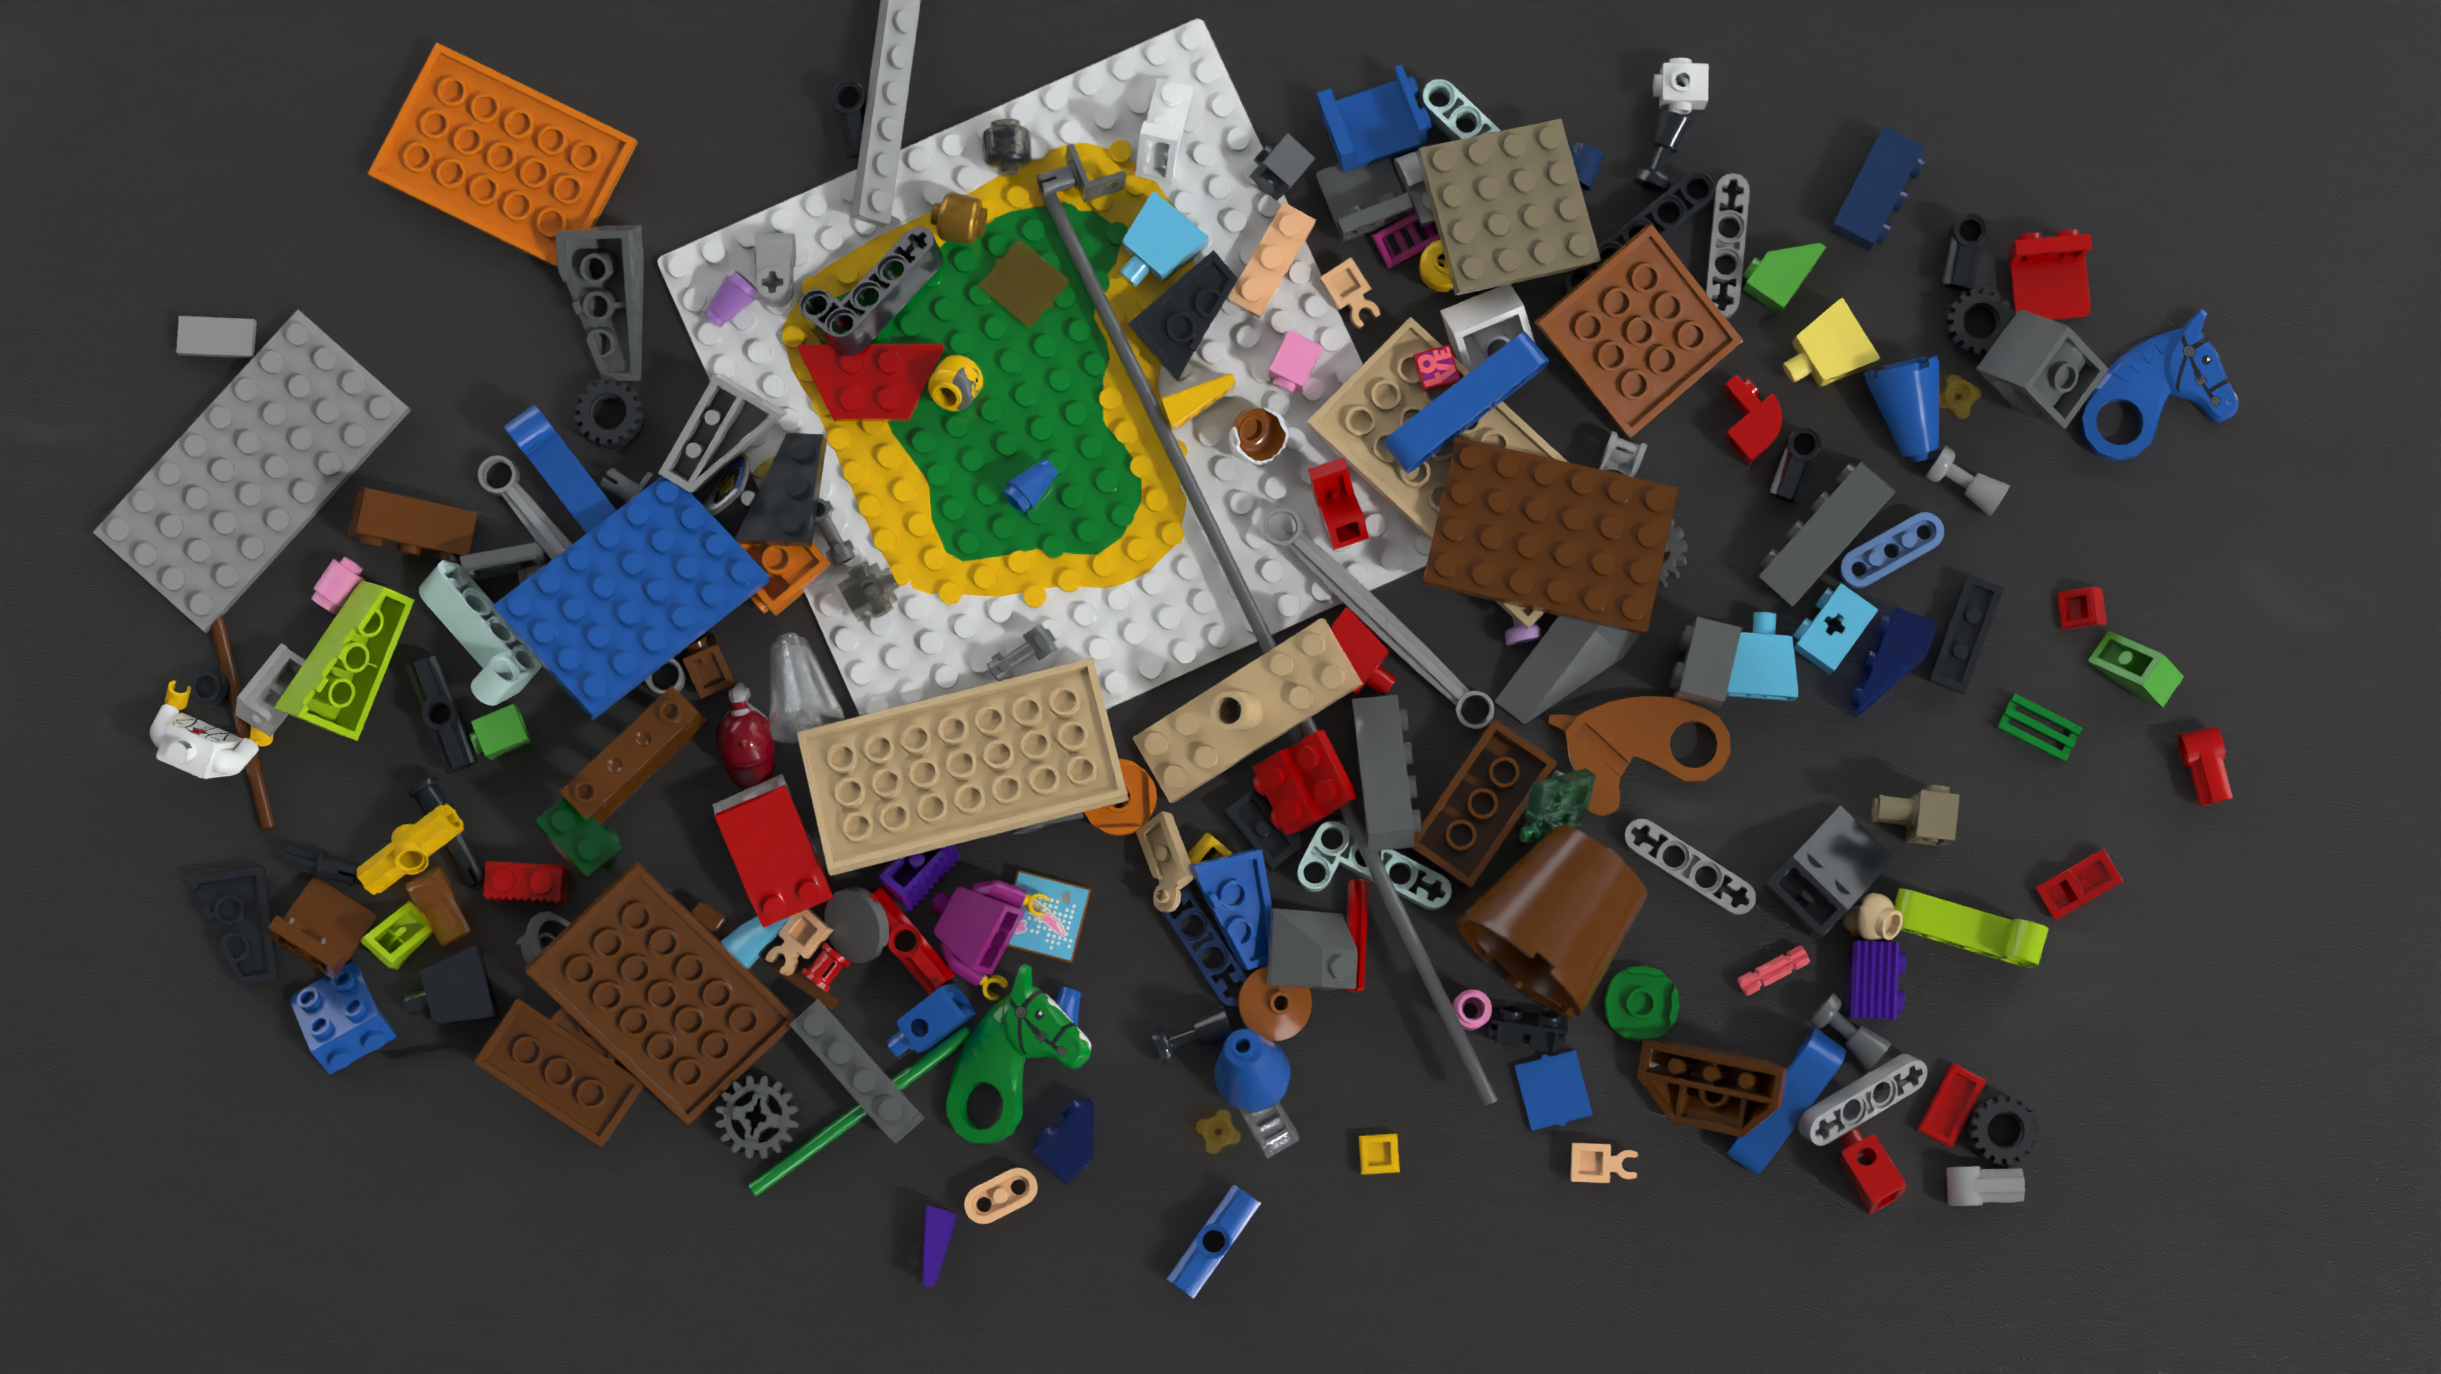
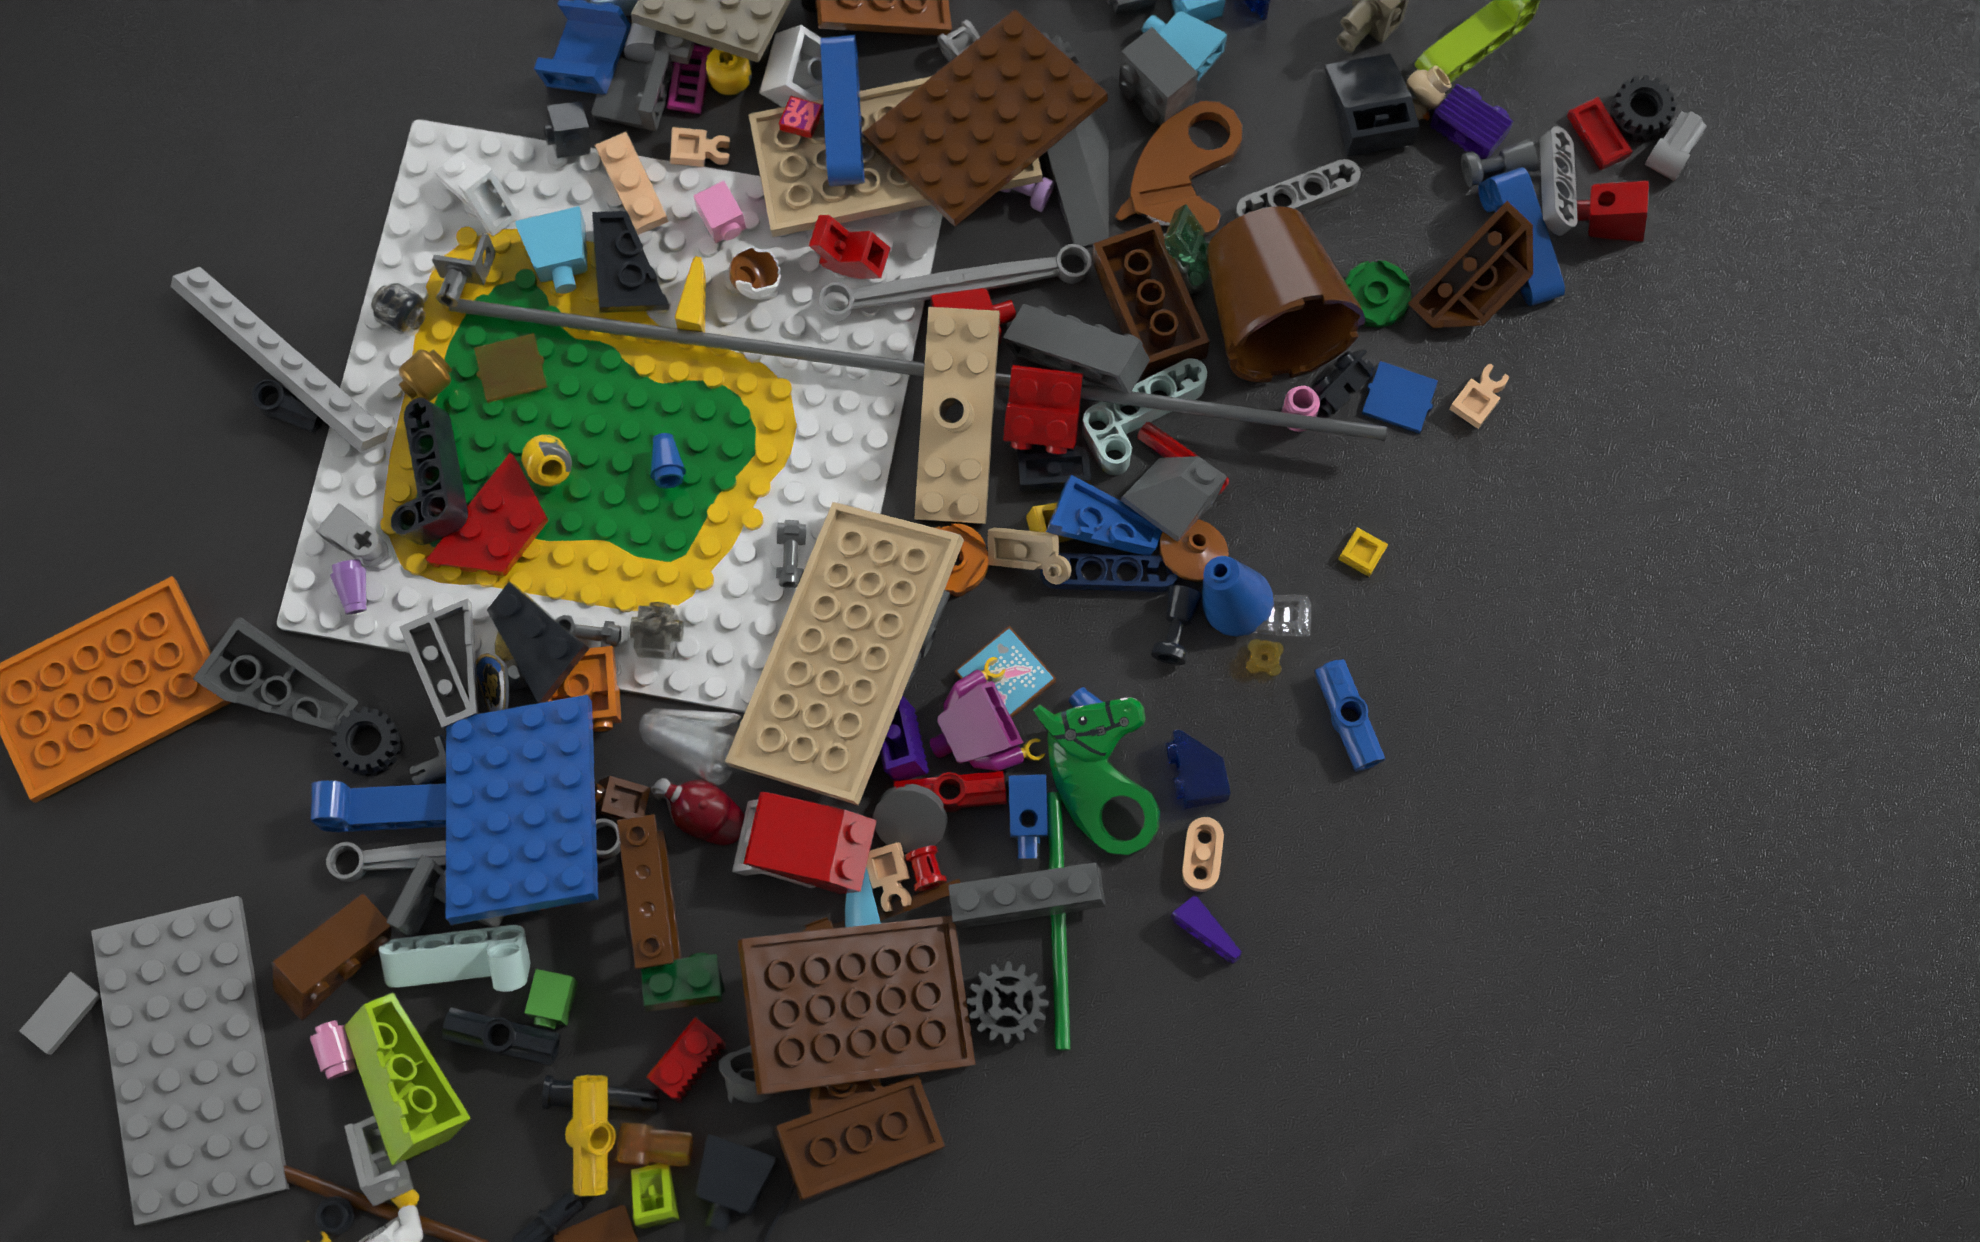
camera: 55 degrees left, 10 degrees down
coral axle [1737,946,1810,996] -> none

